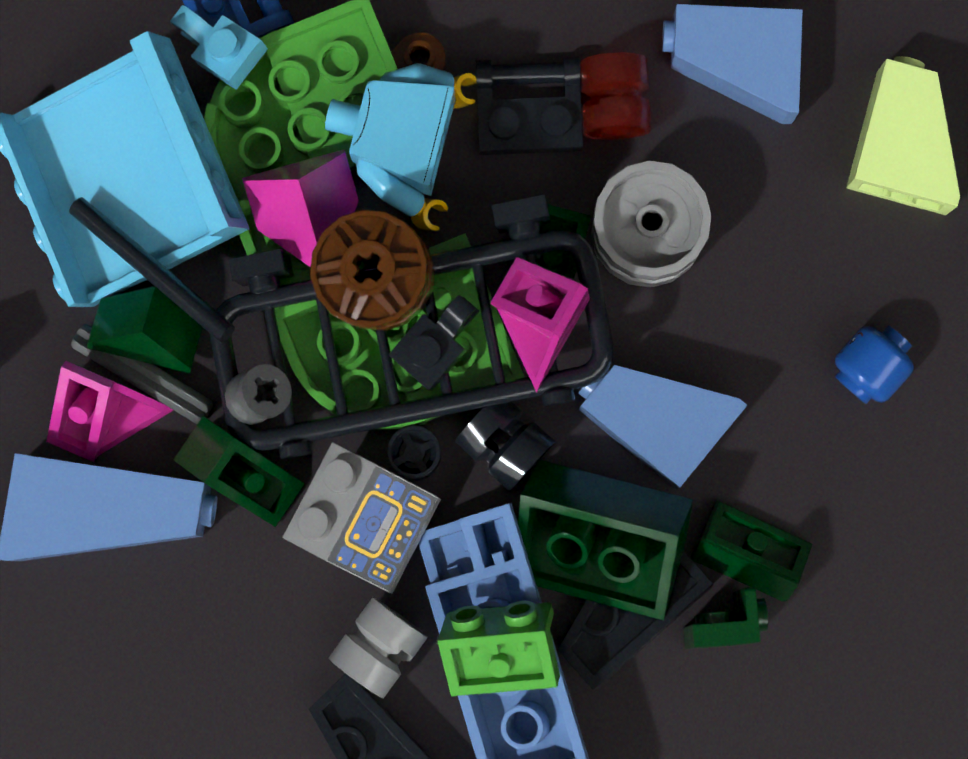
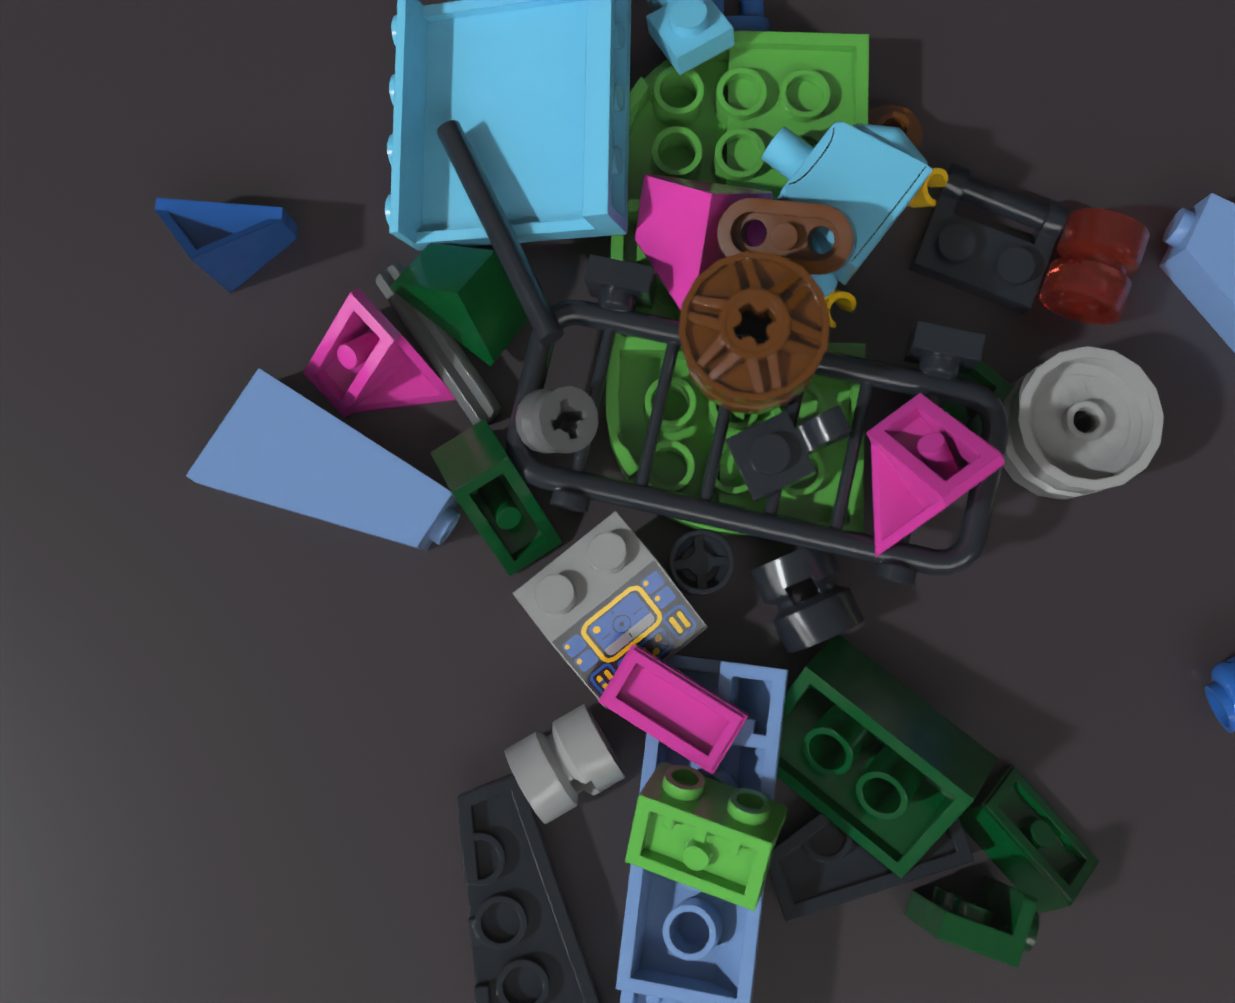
camera: 20 degrees right, 0 degrees up
medium blue slope [579,365,747,490] -> none
none -> dark pink tile [598,643,749,775]
none -> reddish brown plate [717,198,857,275]

